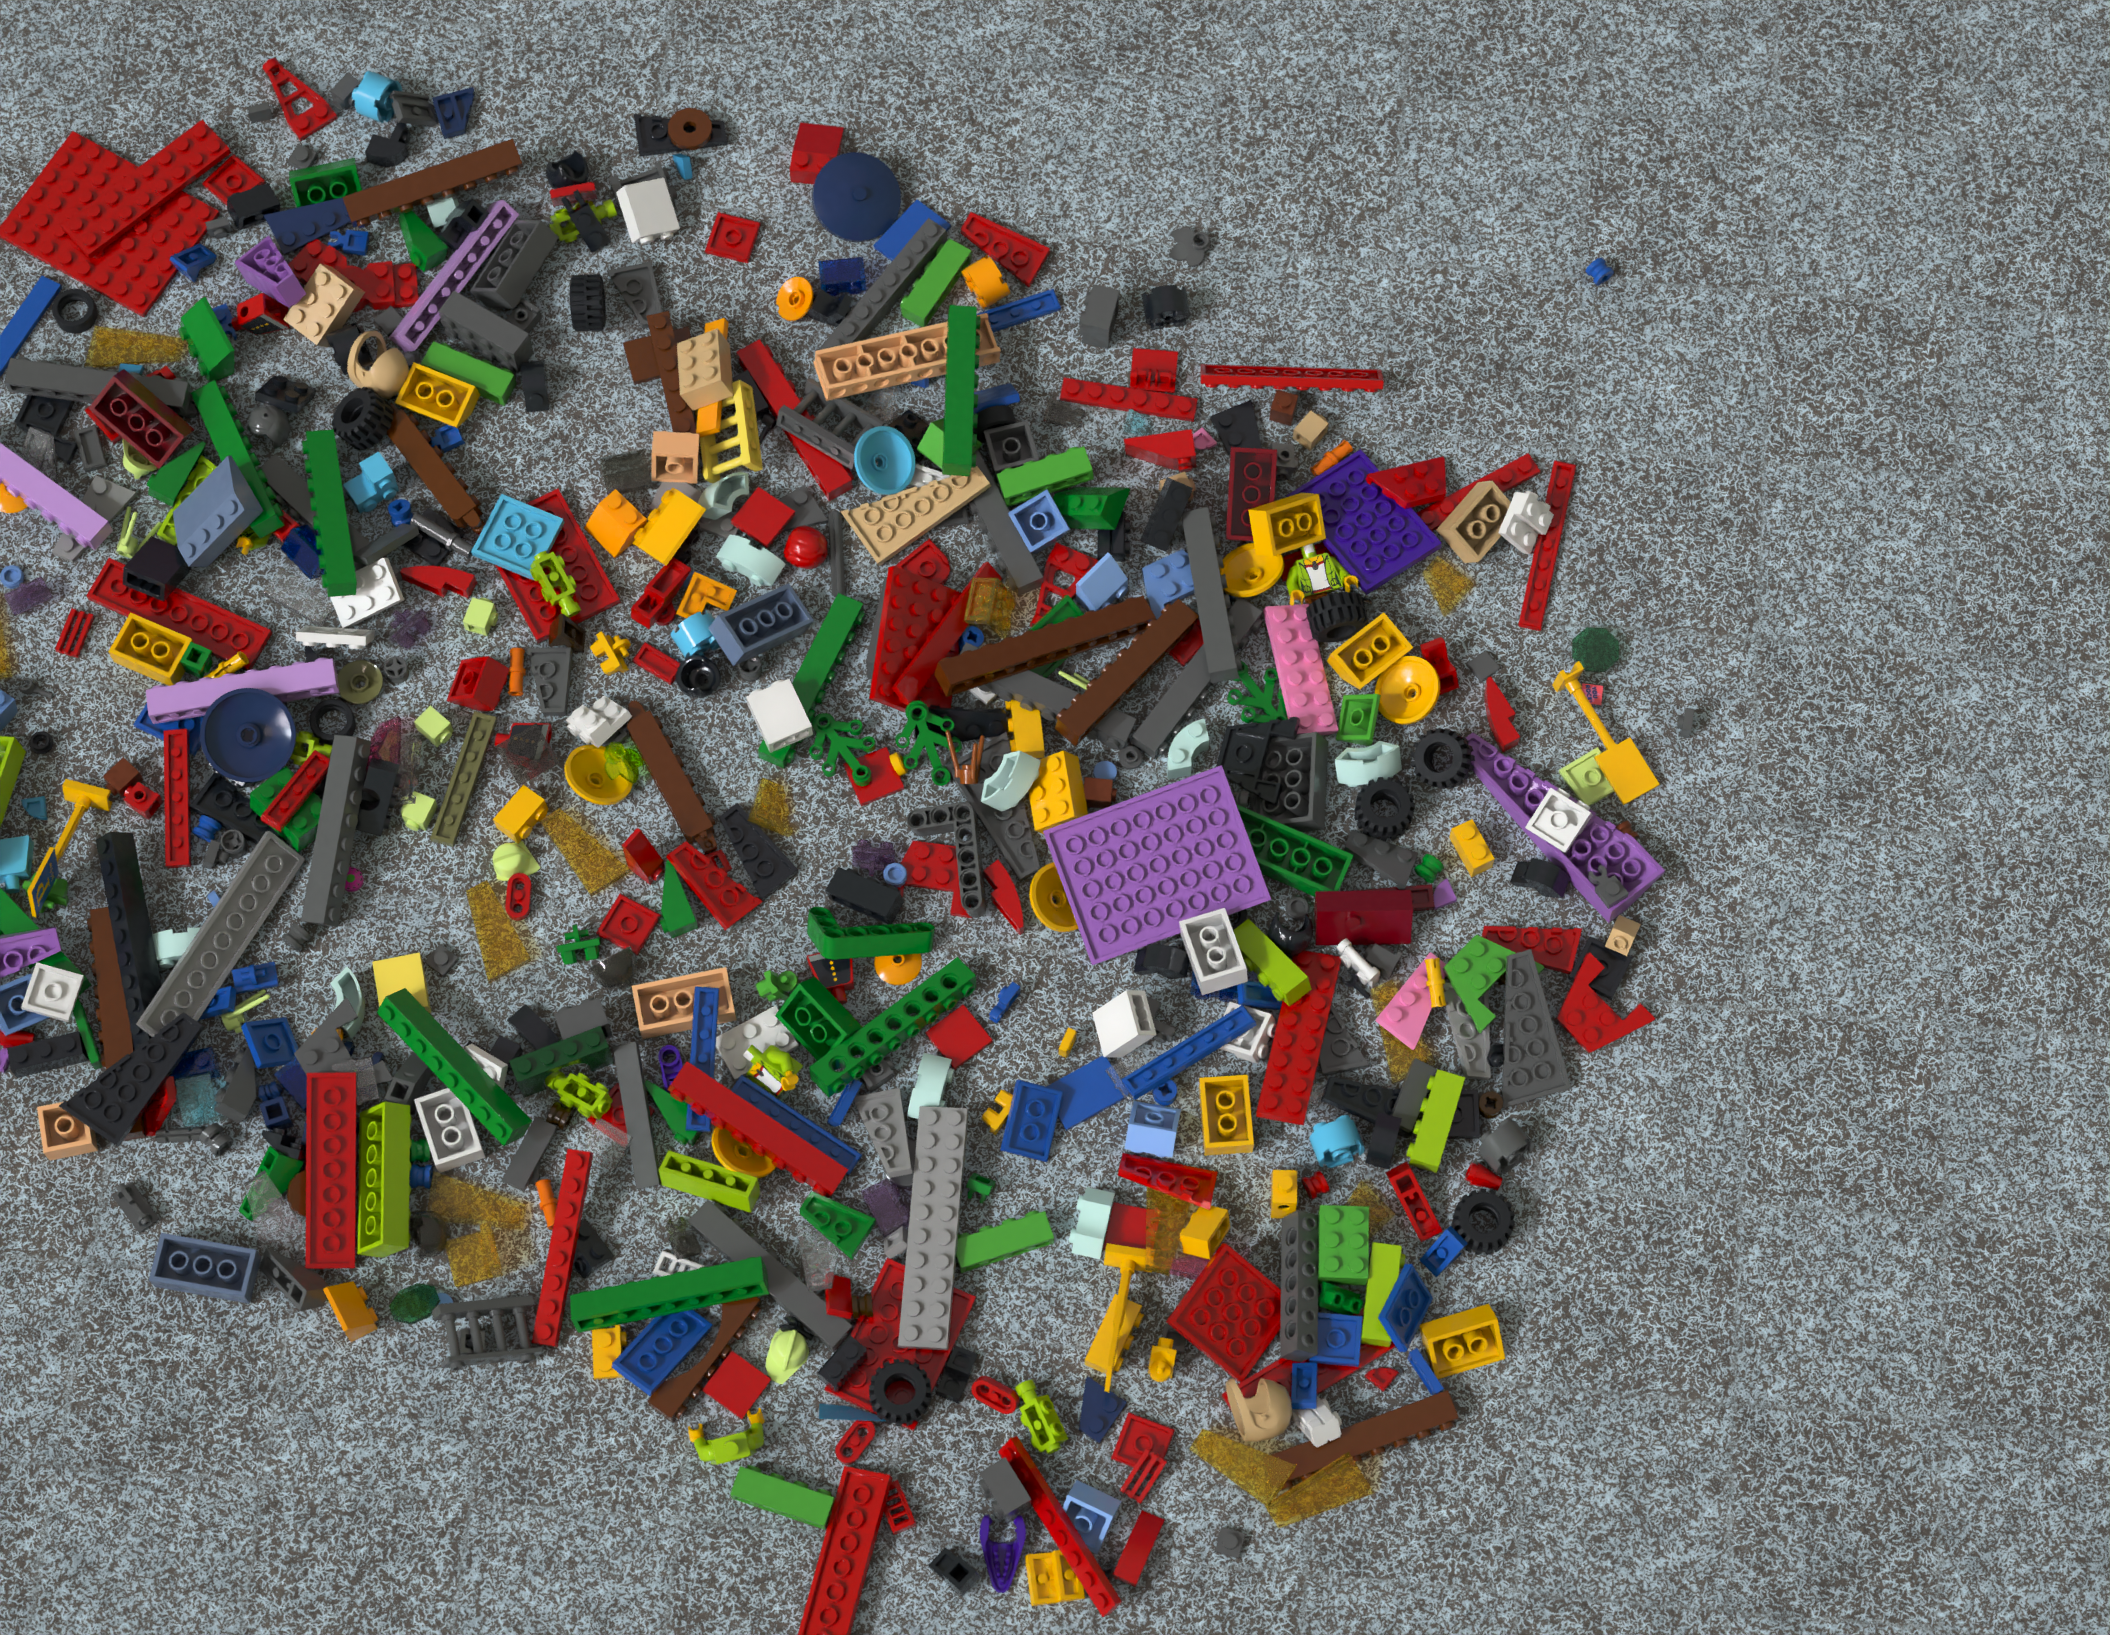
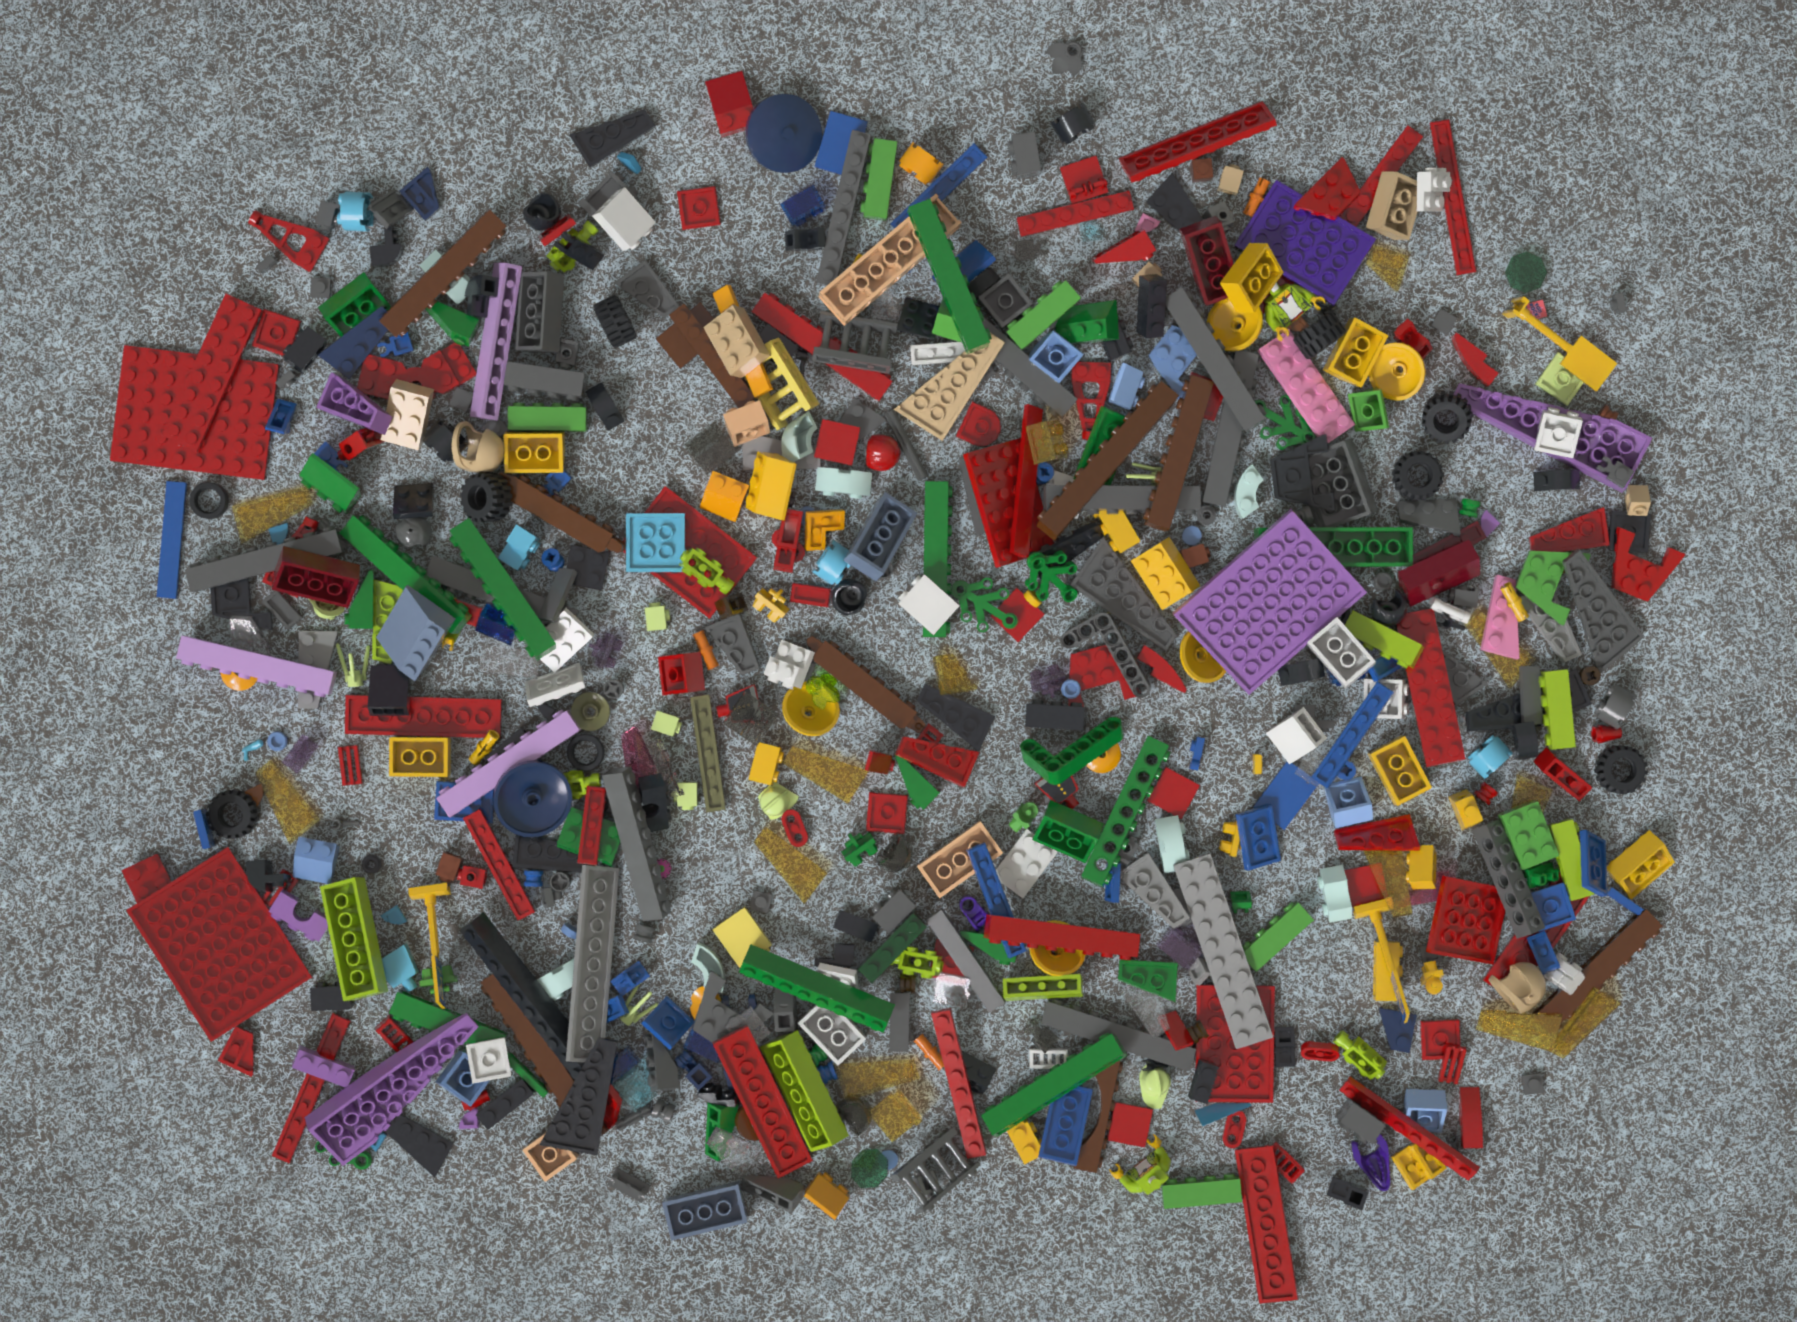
camera: 25 degrees left, 20 degrees up
green brick [180,642,213,678] -> none
red slope [400,566,477,599] -> none
dark grey pin [410,512,474,559] -> none
reddish brown tile [668,108,712,150] -> none
blue tile [731,1075,862,1176] -> none
torso [743,1044,803,1098] -> none
light orange dish [776,277,813,321] -> none
medium azure dish [854,426,915,495] -> none
black tyre [869,1359,931,1427] -> none
dark orange plant [945,730,985,784] -> none
red wing [960,212,1050,288] -> none
light aqua brick [981,751,1041,812] -> none
light aqua brick [1335,741,1402,787] -> none
red tile [1364,1368,1399,1392] -> none
blue slope [1420,1226,1468,1277] -> none
yellow brick [1449,819,1495,877] -> none
black arm [1487,1043,1504,1067] -> none

